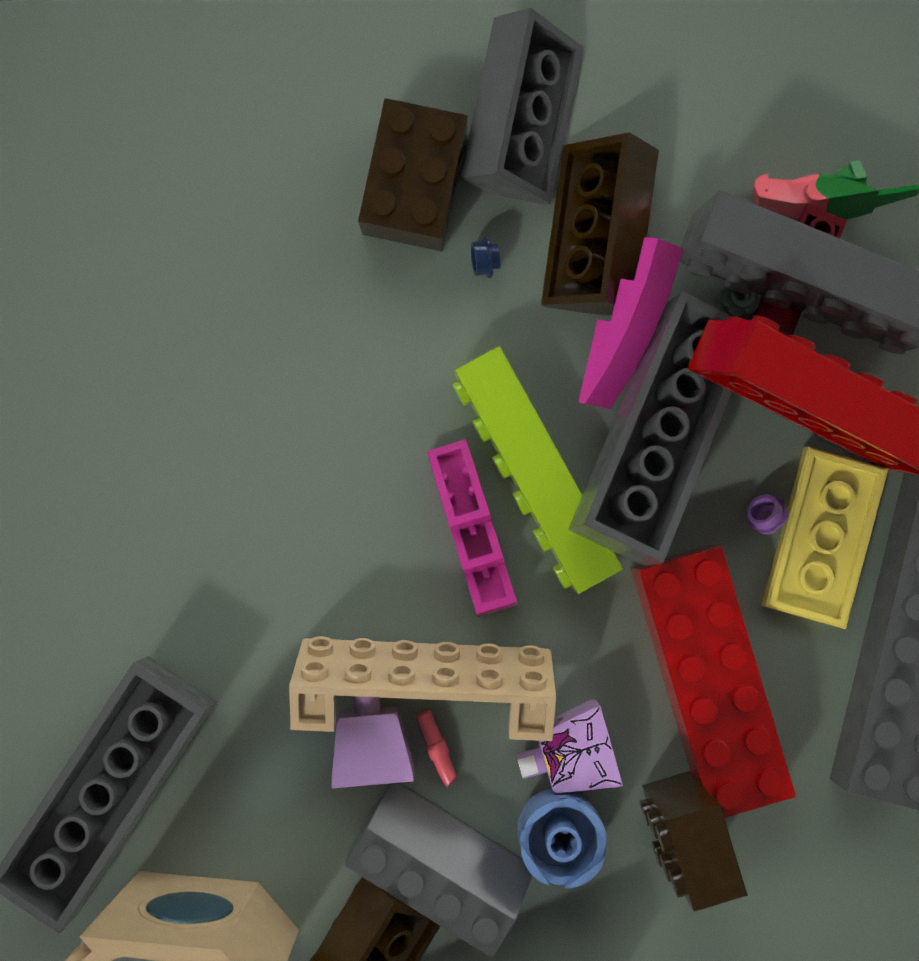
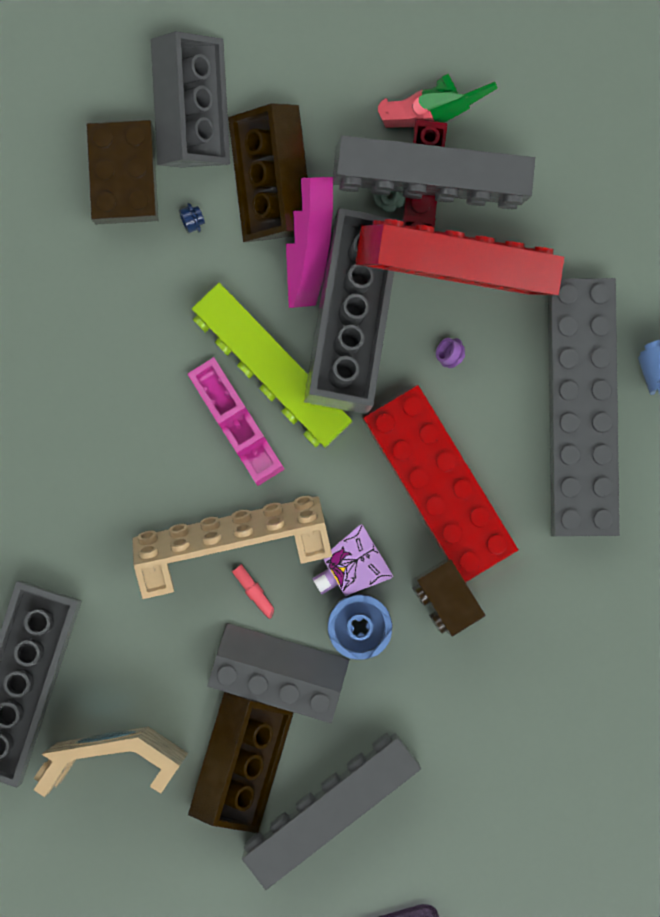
camera: 15 degrees left, 0 degrees up
lavender torso [331,696,415,789] -> none
light yellow tile [761,446,888,629] -> none

